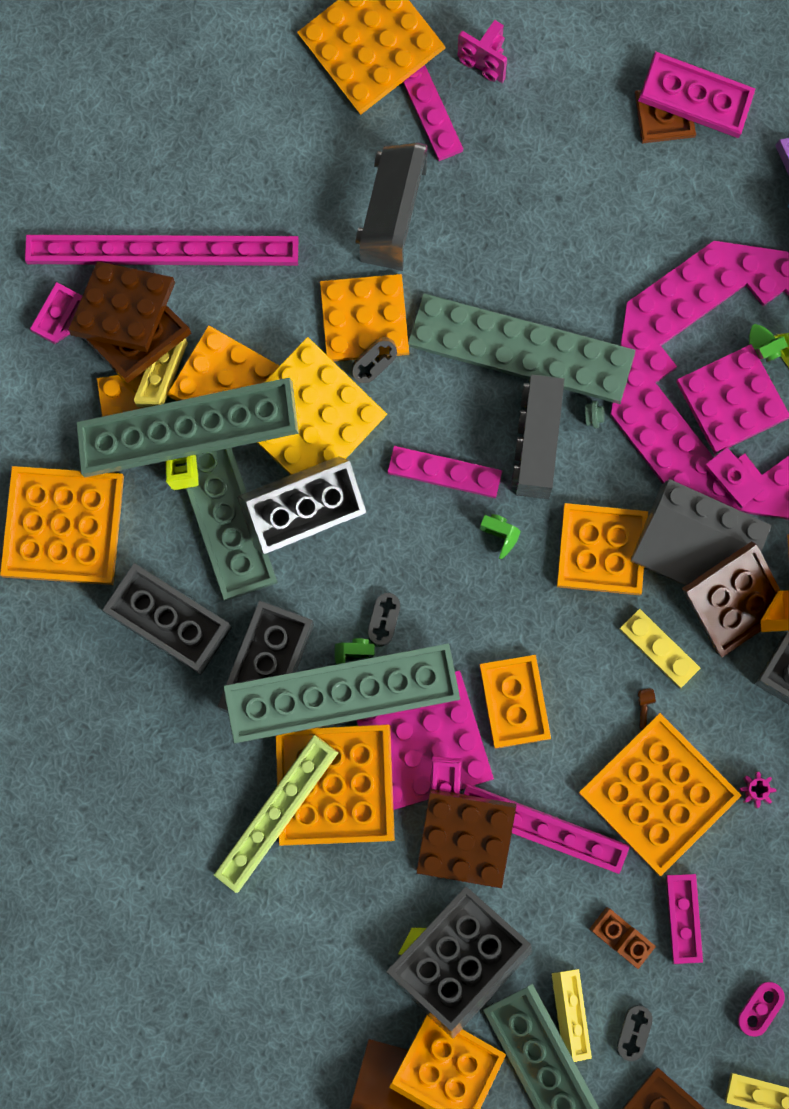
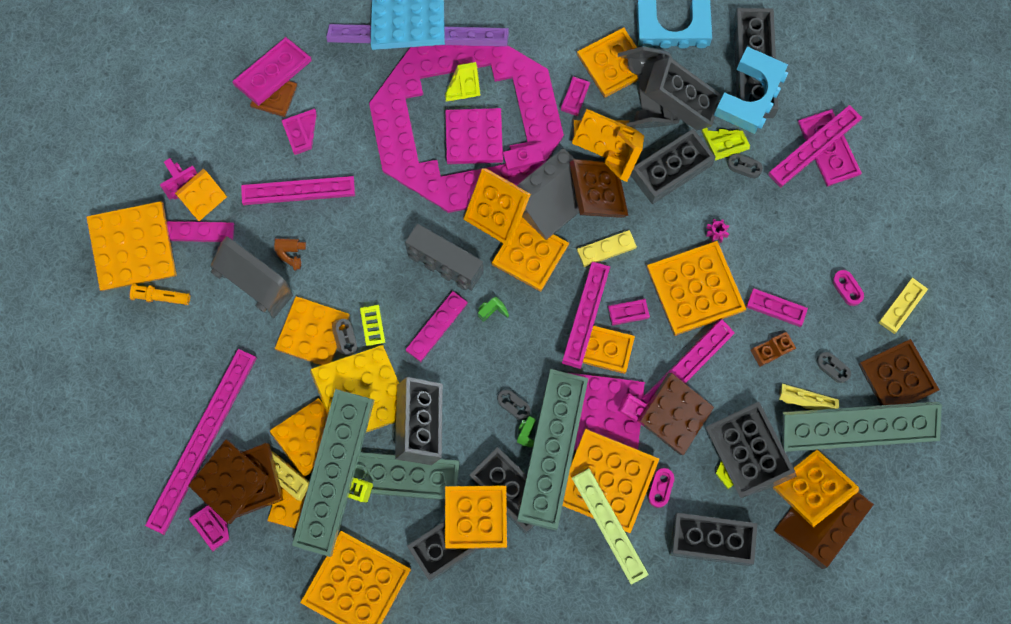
camera: 70 degrees left, 5 degrees down
sand green plate [408,294,636,404] -> none
sand green plate [585,401,605,429] -> none
reddish brown hand [638,688,656,729] -> none
bright green plate [749,324,788,362] -> none
none -> light orange pin [130,283,191,305]
none -> light orange plate [175,169,227,221]
none -> dark pink plate [241,176,355,205]
none -> dark orange plant [274,238,306,271]
none -> dark pink wing [281,109,317,155]
none -> neon yellow slope [360,305,385,346]
none -> light orange plate [445,486,507,549]
none -> light orange plate [463,168,531,246]
none -> dark pink plate [562,262,610,369]
none -> dark pink plate [608,299,650,326]
none -> dark pink plate [648,468,674,508]
none -> dark grey brick [670,513,757,566]

